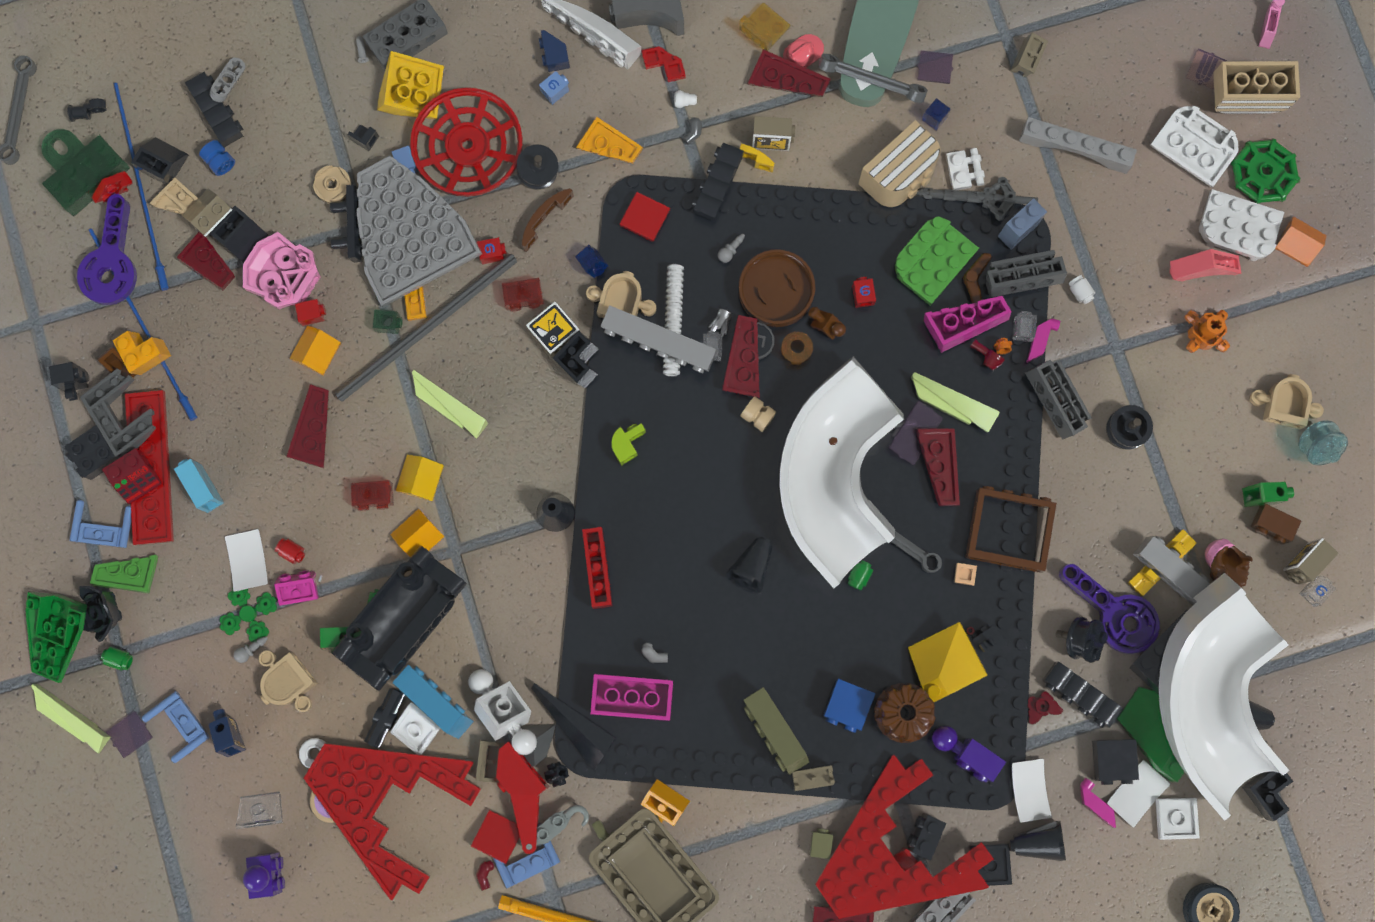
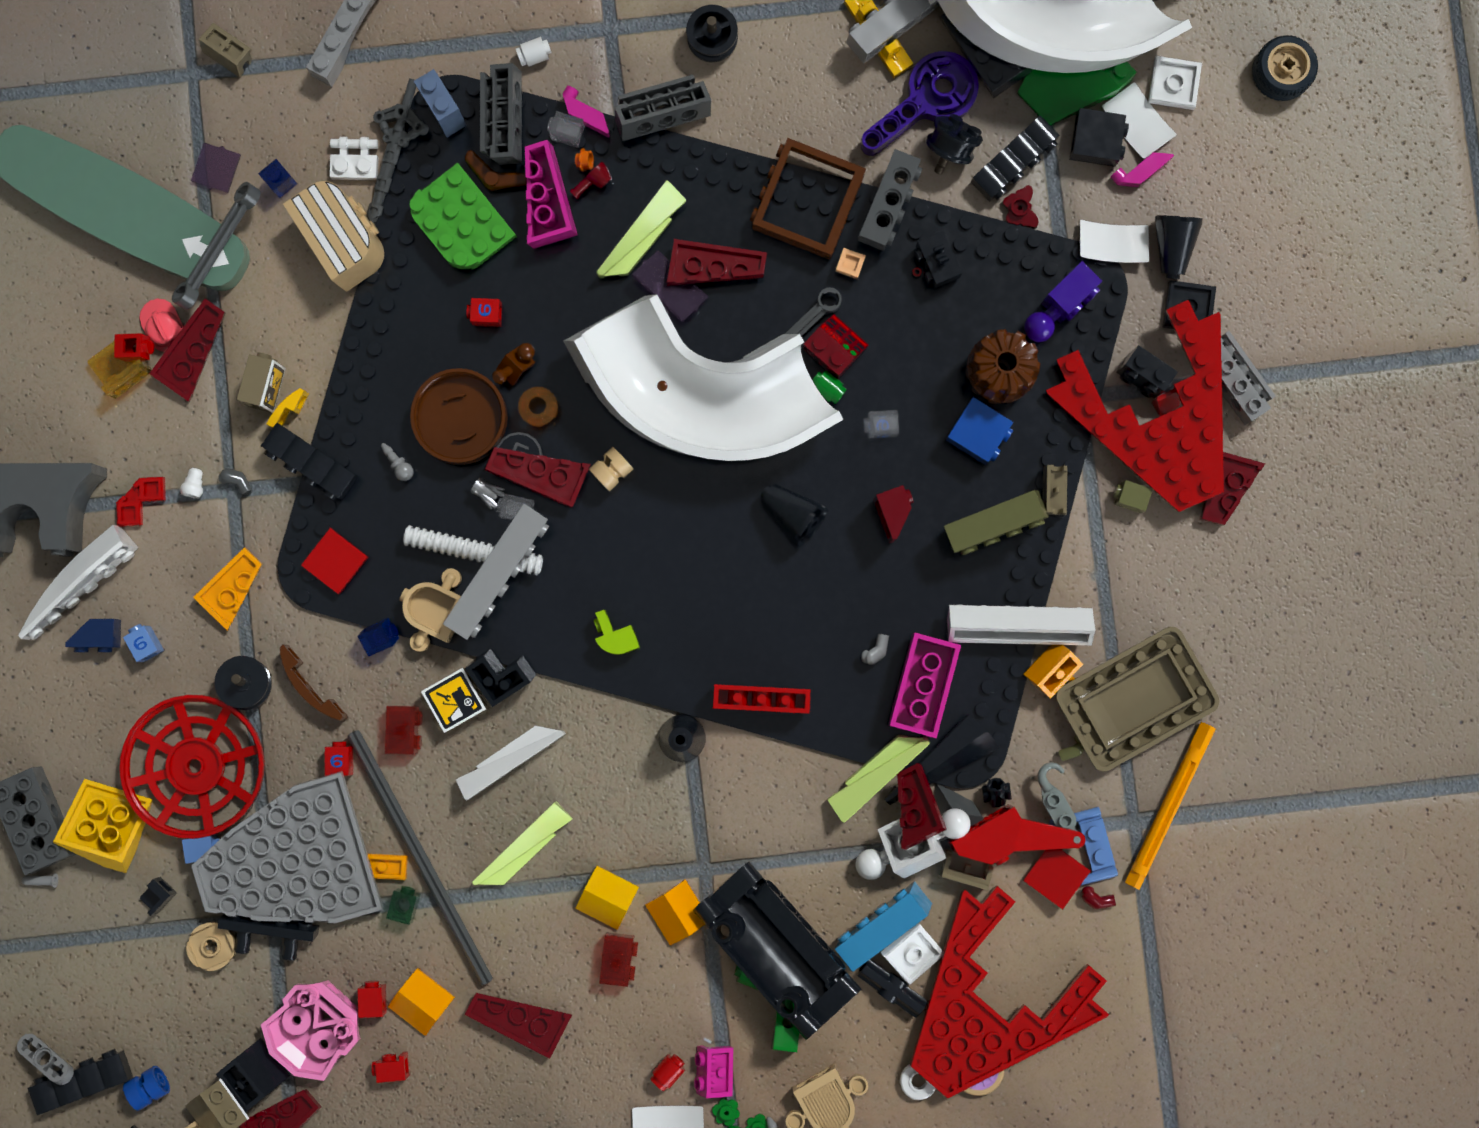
camera: 80 degrees left, 5 degrees up
yellow slope [908,622,987,702] -> none
none -> red brick [114,333,154,362]
none -> red brick [372,1051,410,1083]
none -> white wedge [456,726,566,801]
none -> dark red slope [803,314,869,379]
none -> yellowish green wedge [828,735,930,823]
none -> dark grey brick [858,149,923,251]
none -> clear brick [864,410,899,438]
none -> dark red slope [873,485,913,544]
none -> dark red wing [897,763,947,850]
none -> white brick [947,605,1095,646]

